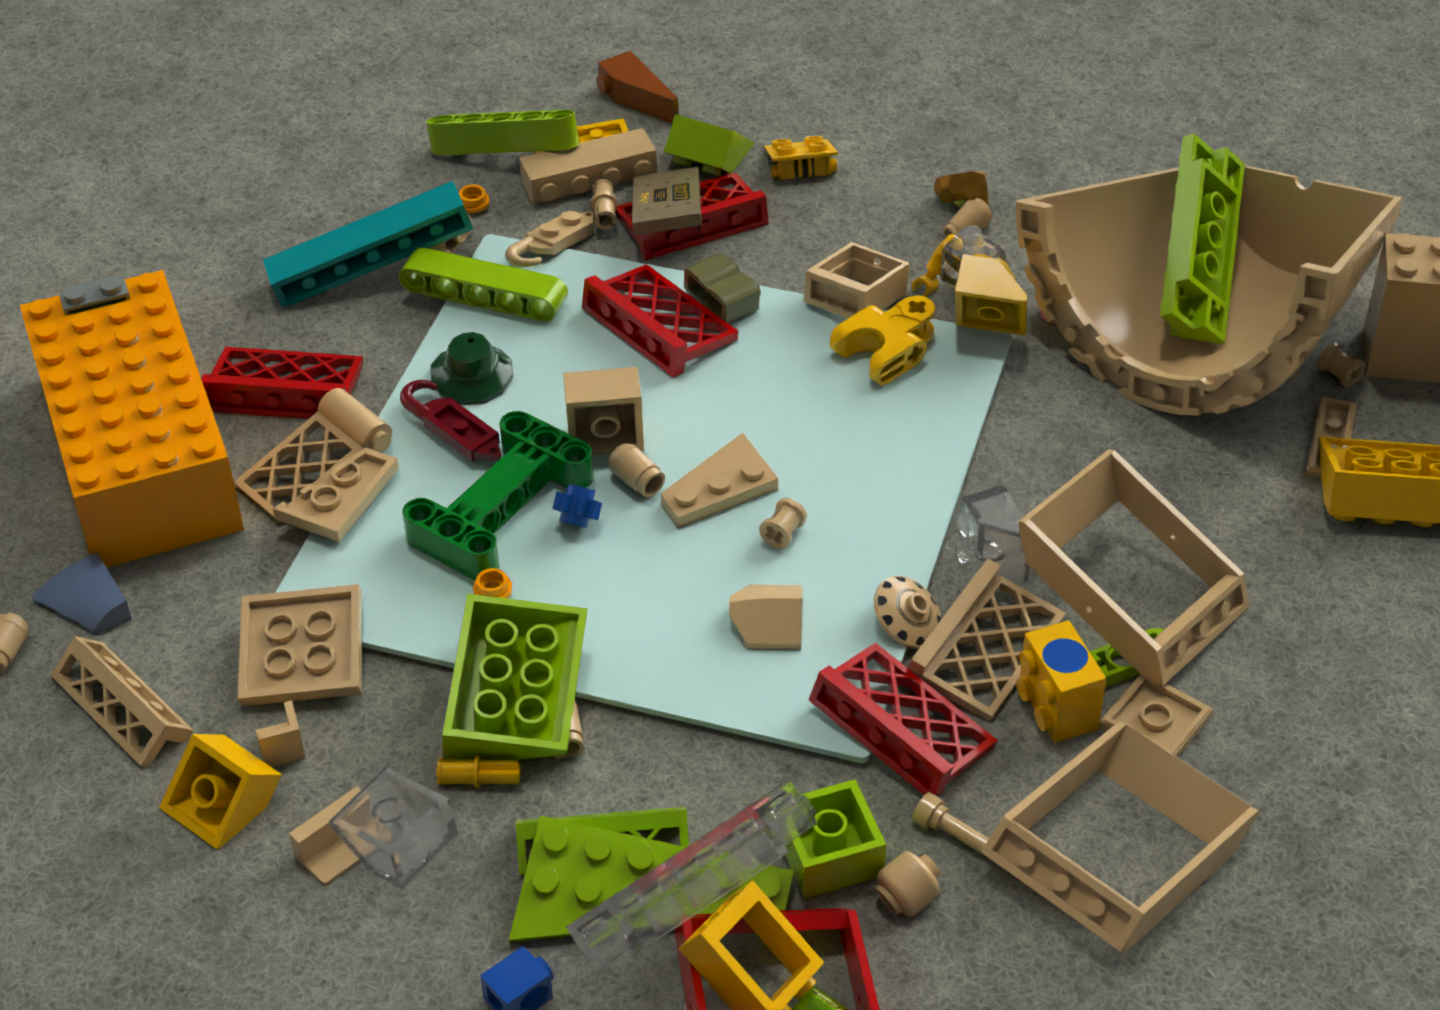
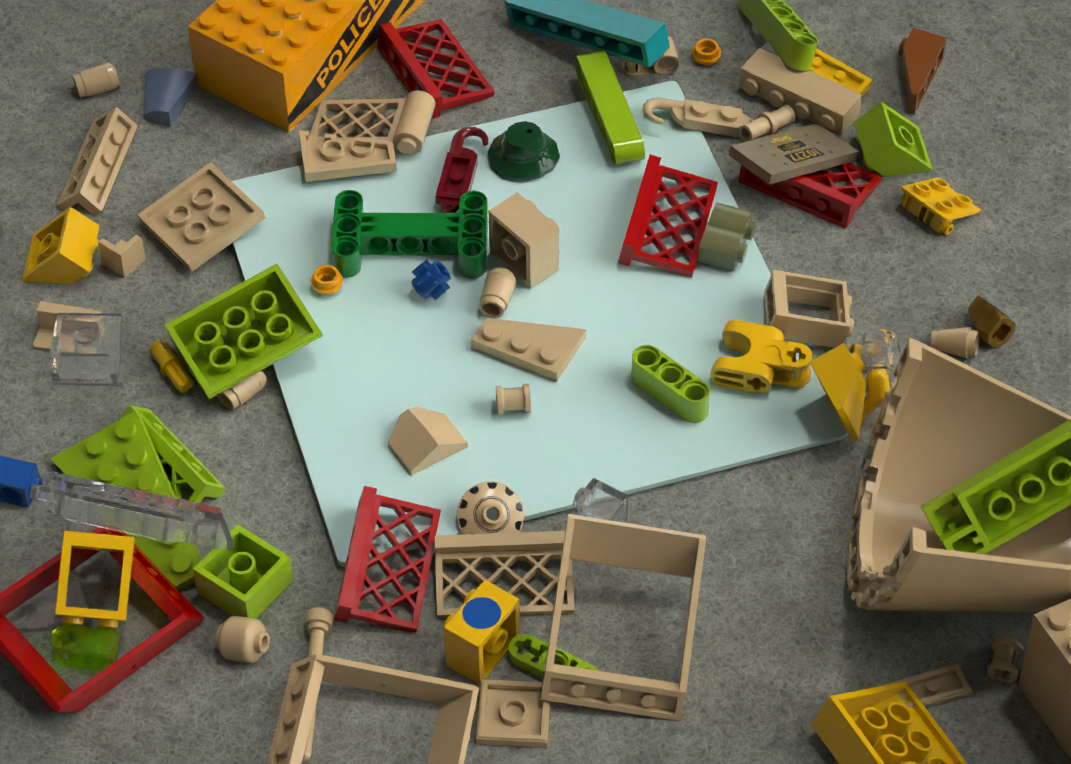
camera: 55 degrees right, 5 degrees up
none -> lime beam [631,345,710,423]

